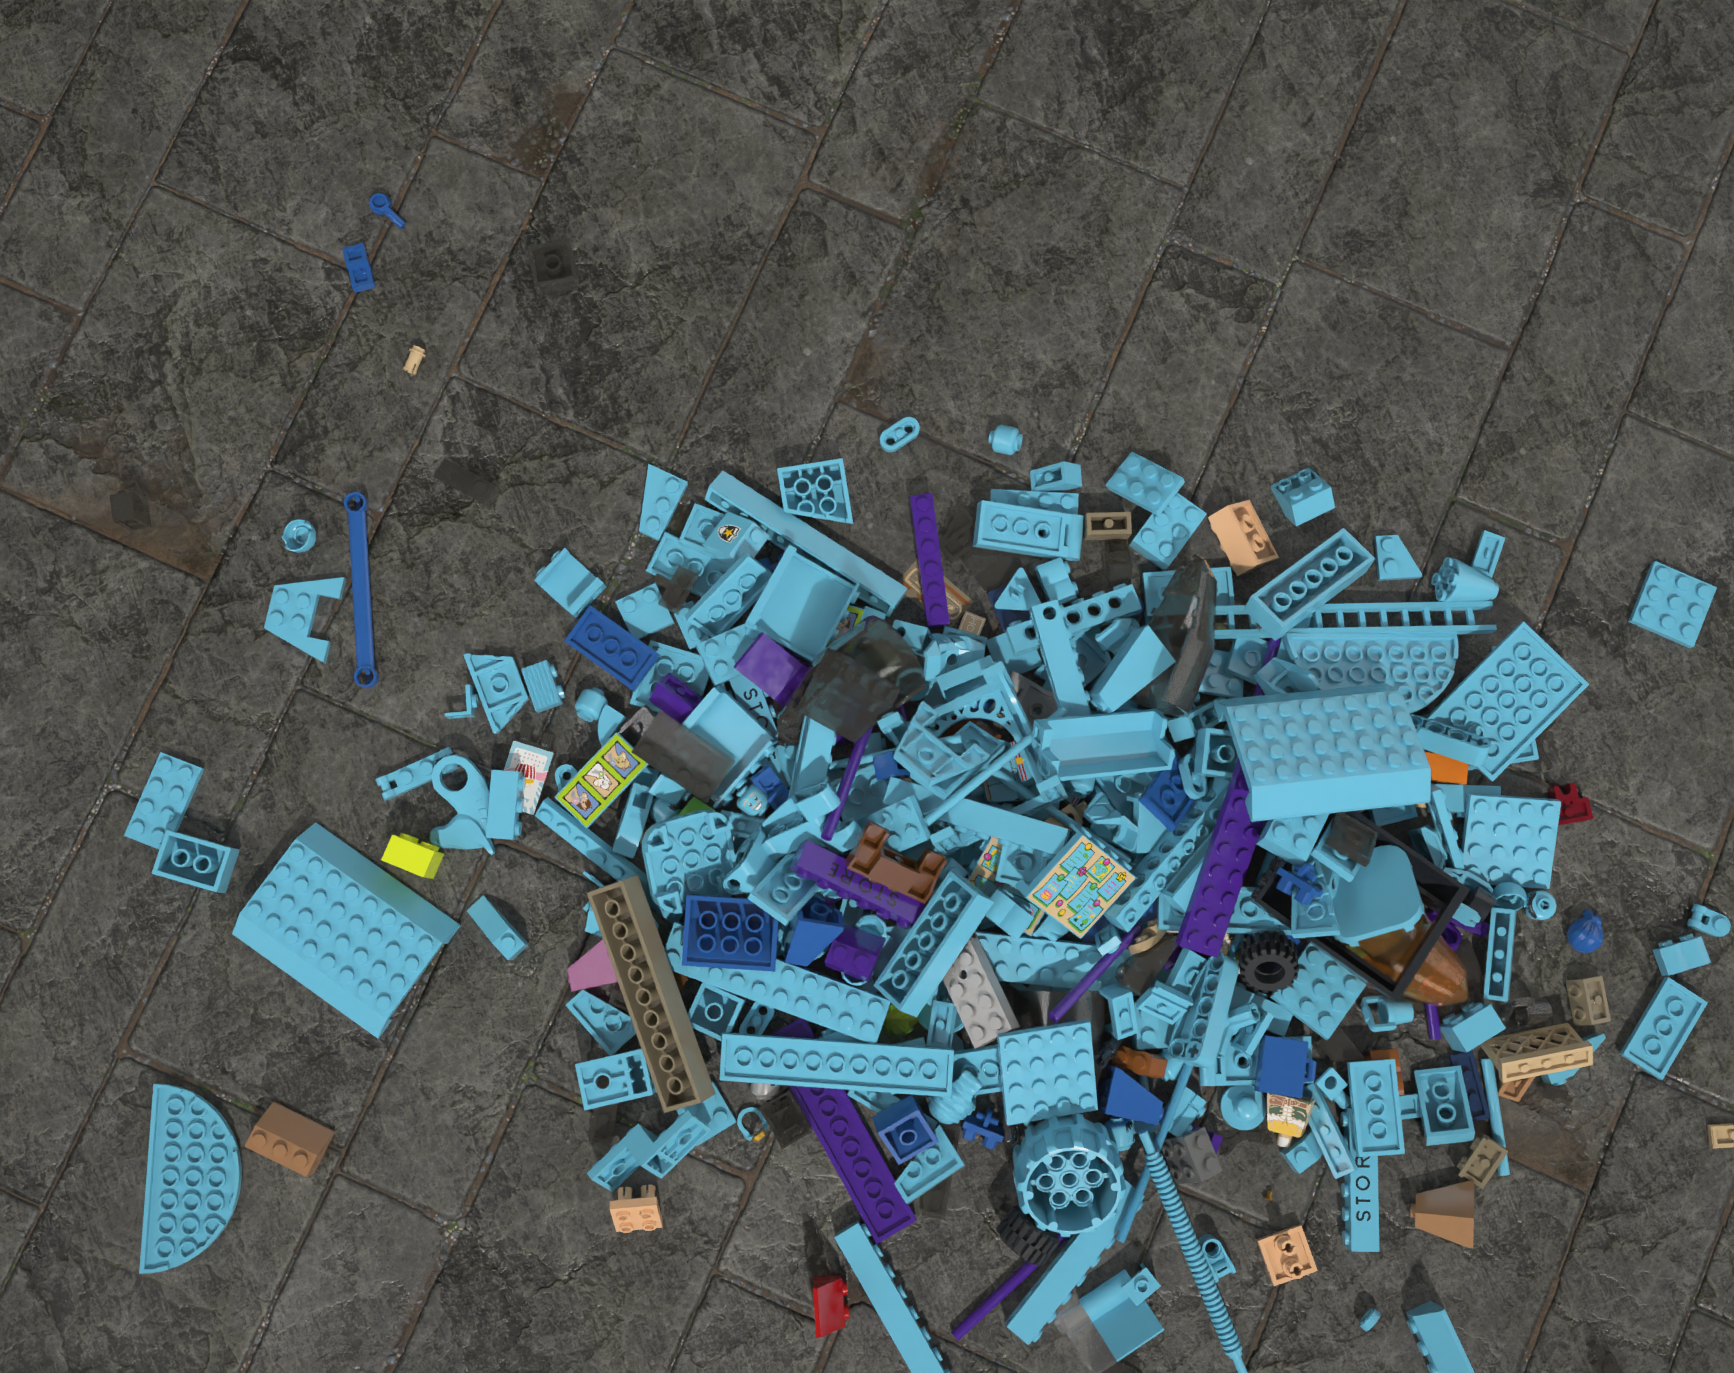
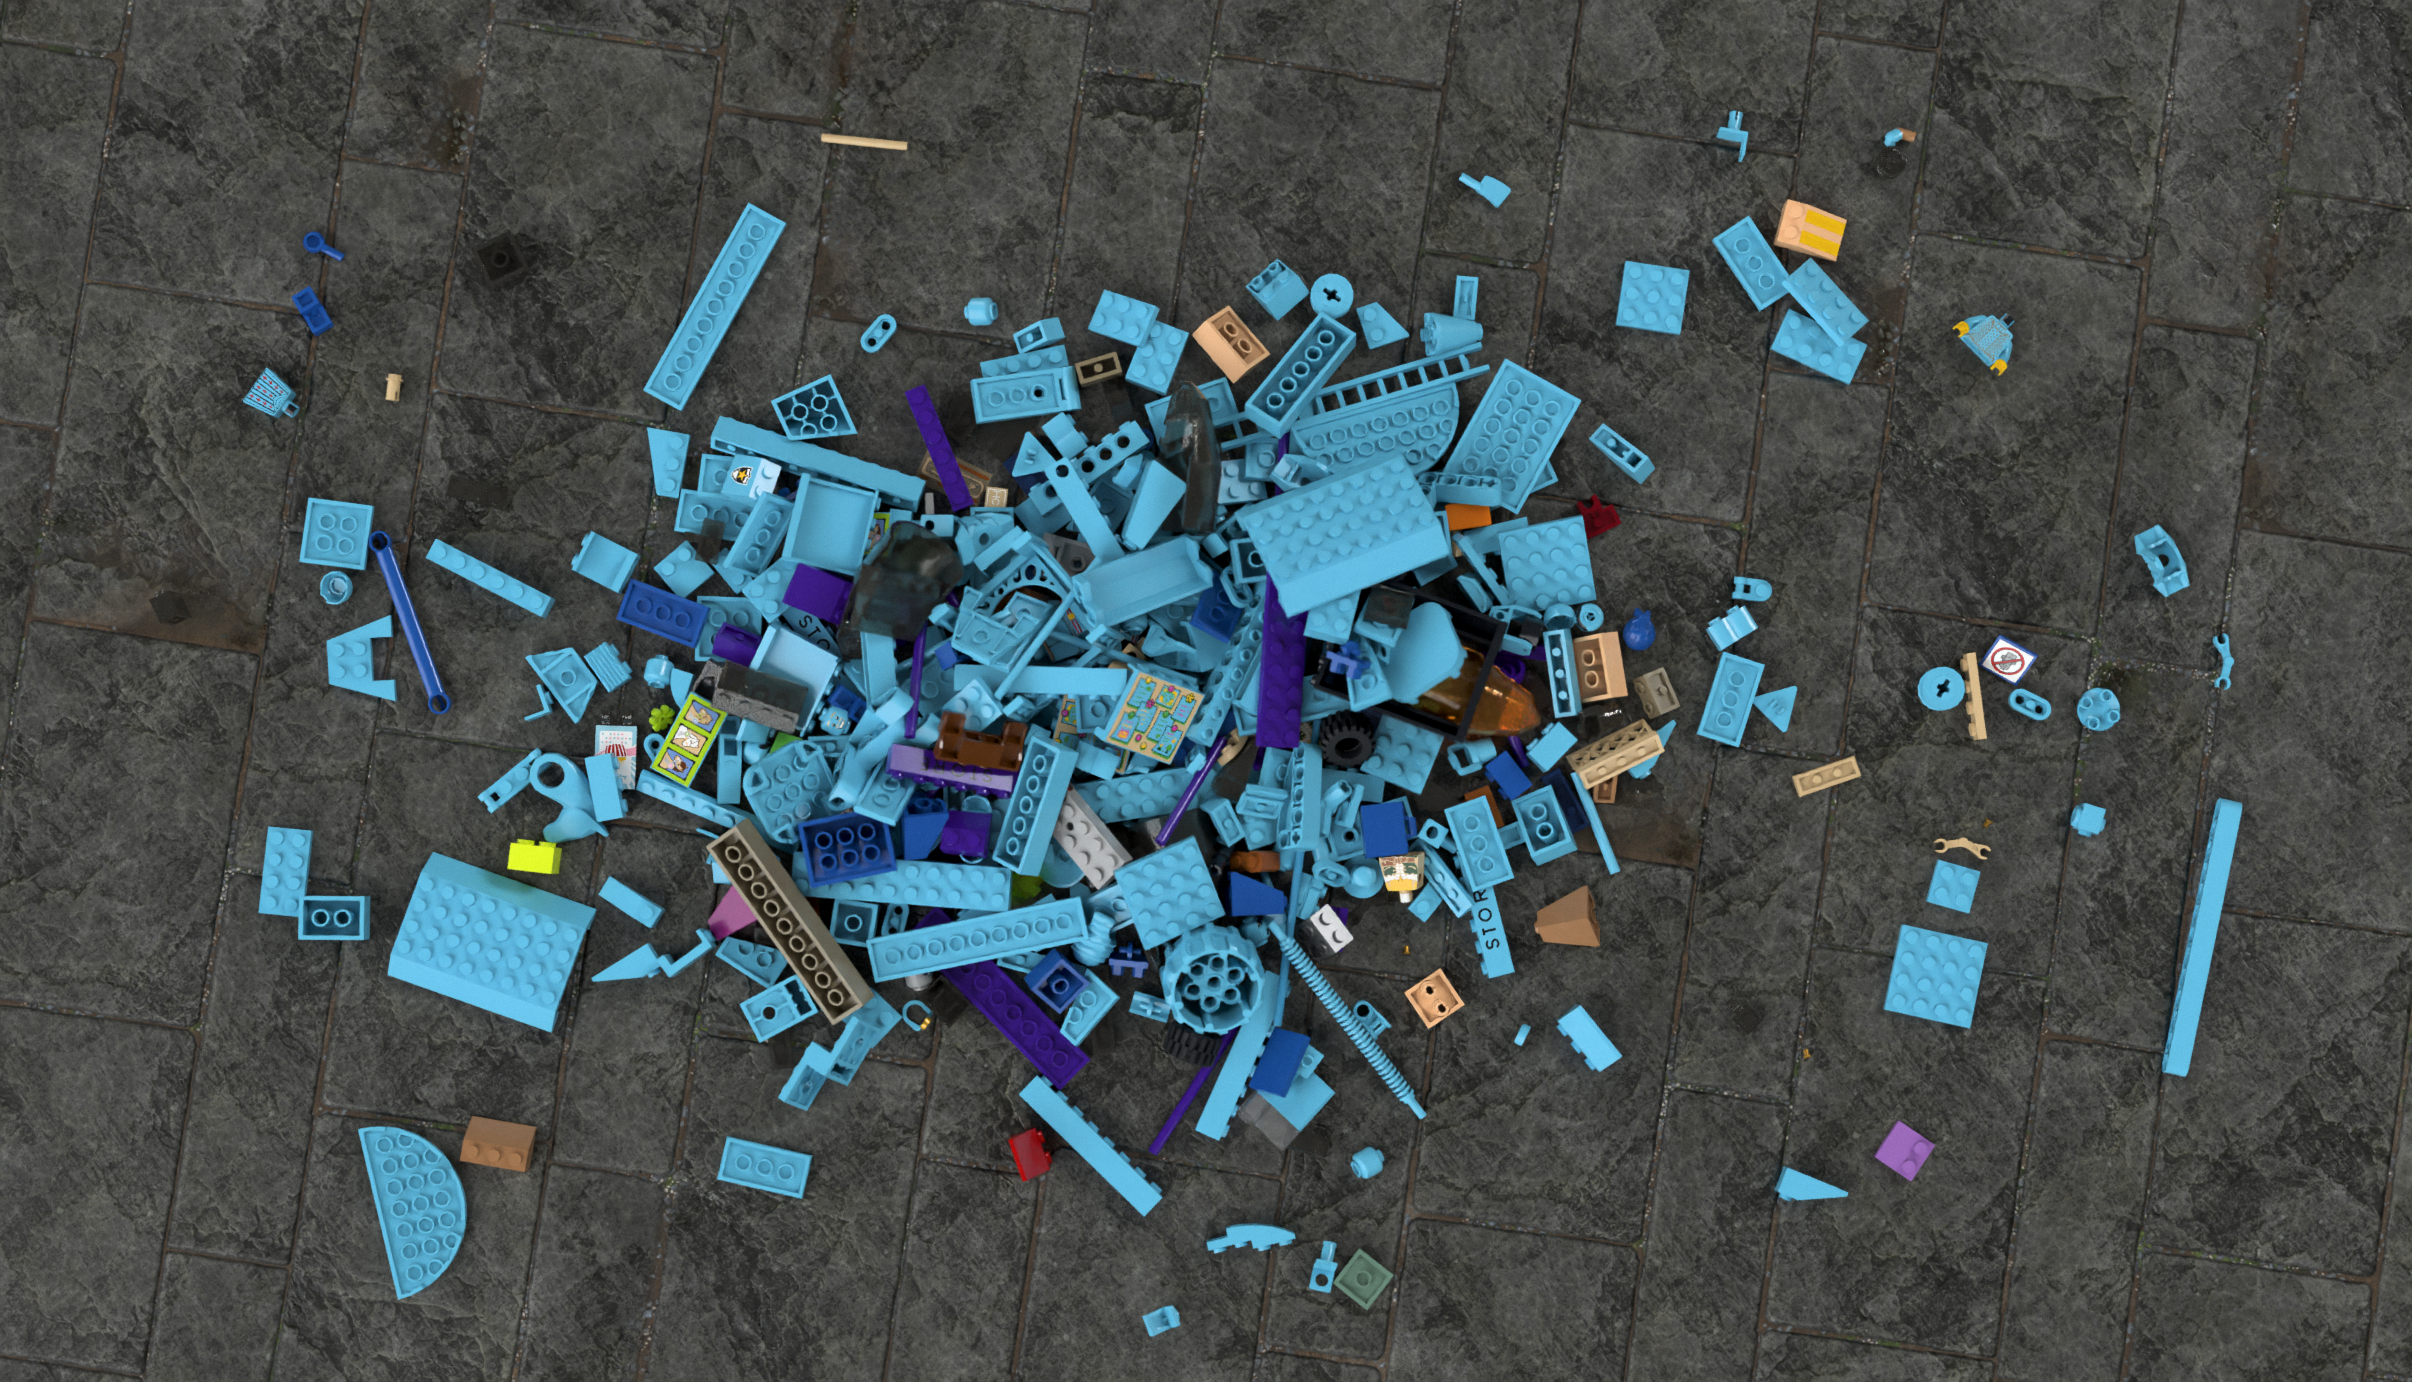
camera: 15 degrees left, 5 degrees up
light nougat plate [610,1185,662,1233] -> none
medium azure plate [926,1000,957,1048] -> none
dark tan bracket [1457,1134,1508,1189] -> none
none -> medium azure torso [243,367,300,419]
none -> medium azure plate [299,498,375,571]
none -> medium azure brick [426,539,556,619]
none -> medium azure slope [591,943,661,982]
none -> medium azure plate [643,203,787,412]
none -> lime plant [649,705,675,731]
none -> medium azure panel [657,928,717,978]
none -> medium azure tile [717,1136,813,1199]
none -> tan bar [821,133,908,151]
none -> light grey tile [925,493,936,515]
none -> medium azure hips [1129,991,1171,1023]
none -> blue tile [1249,1027,1311,1098]
none -> medium azure piece [1310,274,1353,319]
none -> medium azure plate [1312,859,1350,887]
none -> medium azure piece [1459,173,1511,208]
none -> blue brick [1484,750,1533,801]
none -> light nougat slope [1572,631,1628,703]
none -> medium azure slope [1589,423,1655,484]
none -> medium azure piece [1753,686,1797,732]

